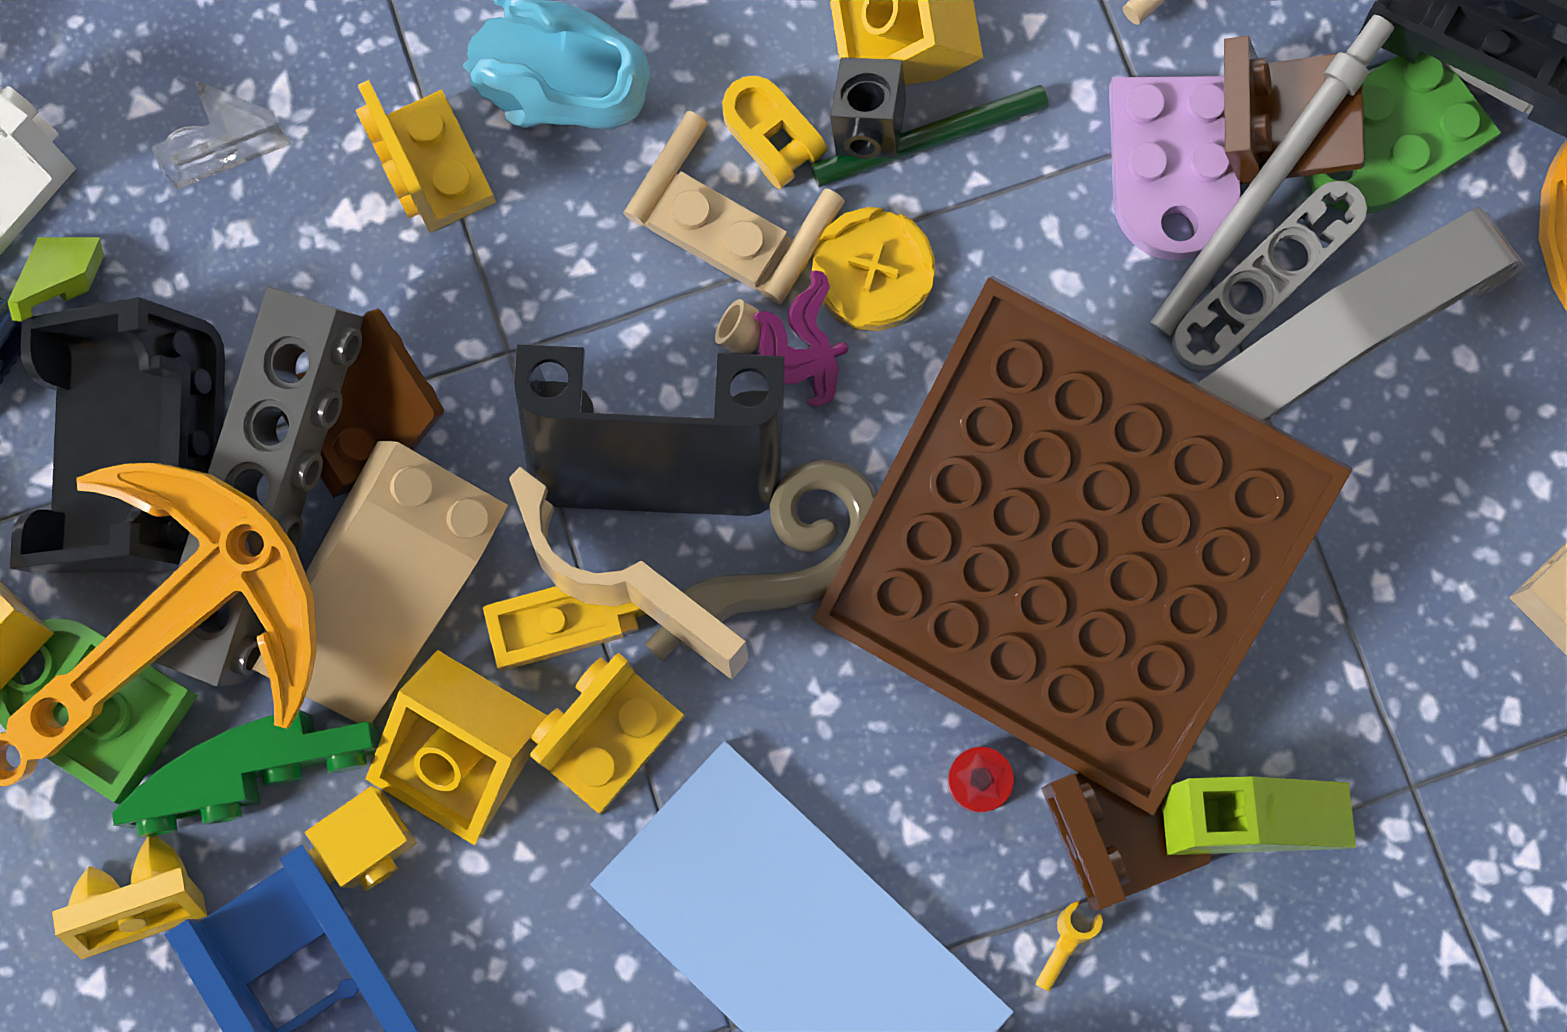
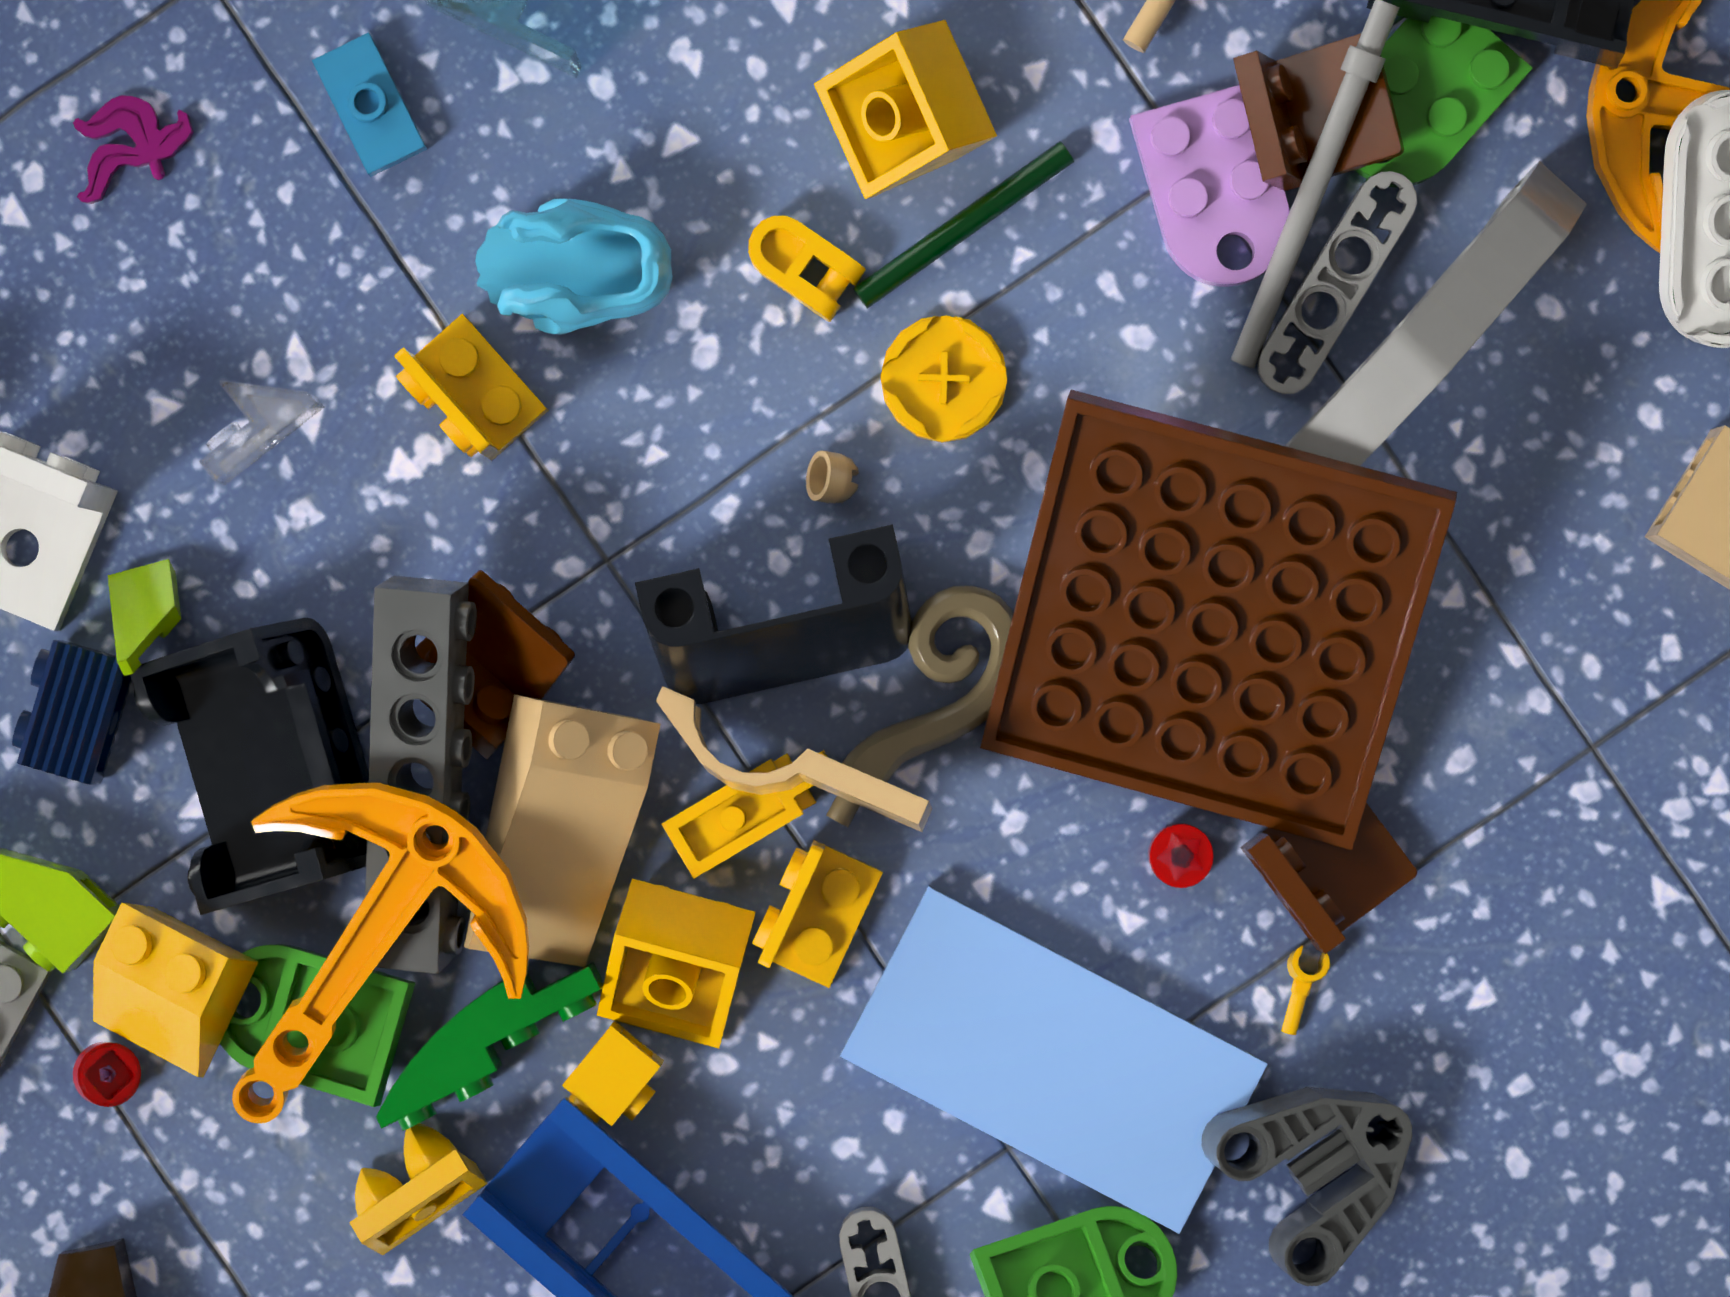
camera: 15 degrees left, 10 degrees up
tan plate [623,111,845,305] -> none
magenta piece [753,271,849,407] -> none
black brick [830,57,906,159] -> none
lime slope [1162,776,1356,855] -> none

